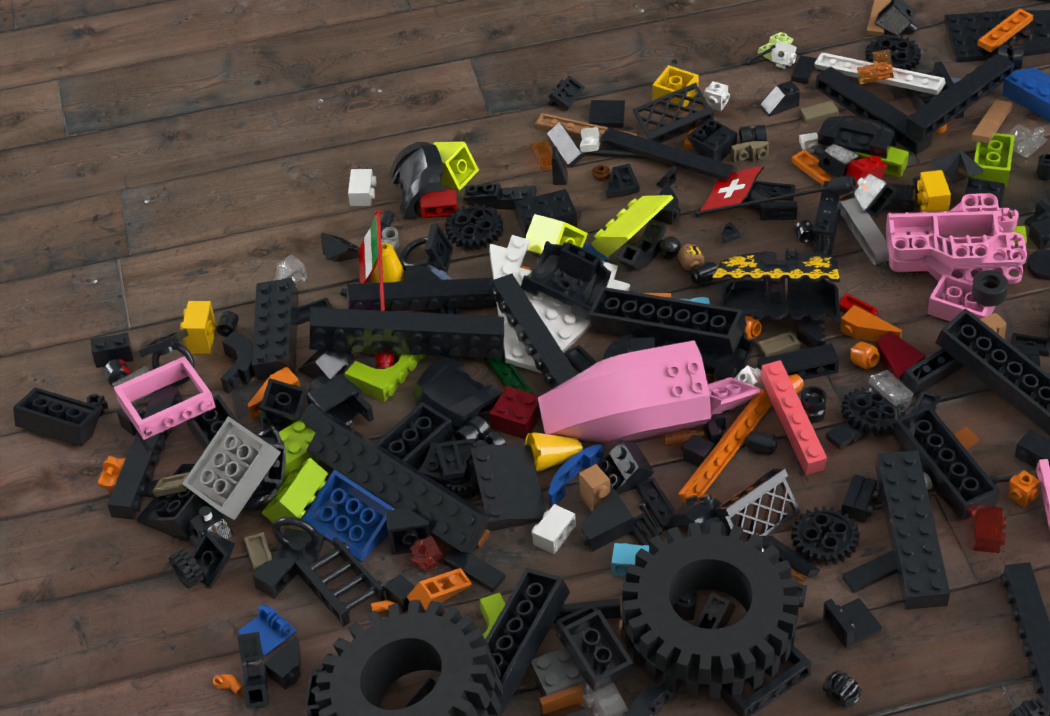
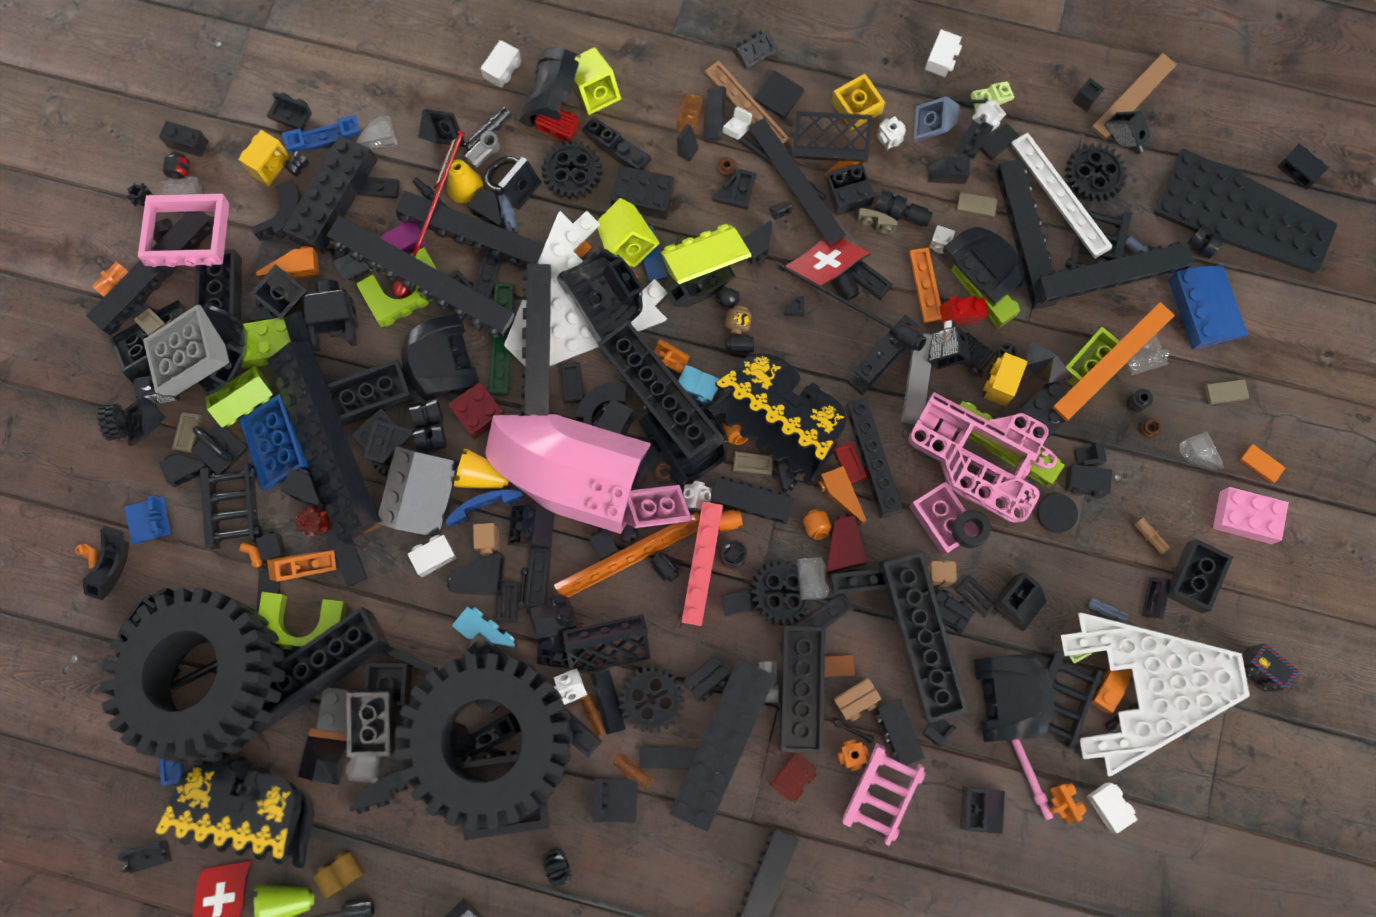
camera: 25 degrees right, 30 degrees up
black slope [13,387,102,447] -> none
black tile [138,328,195,386] -> none
black slope [265,636,301,690] -> none
black tile [760,202,797,220] -> none
black wheel [794,220,816,243] -> none
black torso [813,144,860,177] -> none
clear orange plate [857,49,894,84] -> none
medium nougat tile [971,100,1013,144] -> none
orange plate [978,8,1033,52] -> none
none -> black bracket [267,92,312,132]
none -> blue slope [282,115,361,151]
none -> clear orange pin [613,754,653,789]
none -> medium nougat brick [832,678,881,722]
none -> black brick [845,397,903,519]
none -> black brick [903,203,933,227]
none -> sand blue slope [913,96,960,142]
none -> white brick [925,30,962,77]
none -> black bracket [954,117,994,158]
none -> orange tile [1052,302,1175,422]
none -> black panel [1073,78,1105,112]

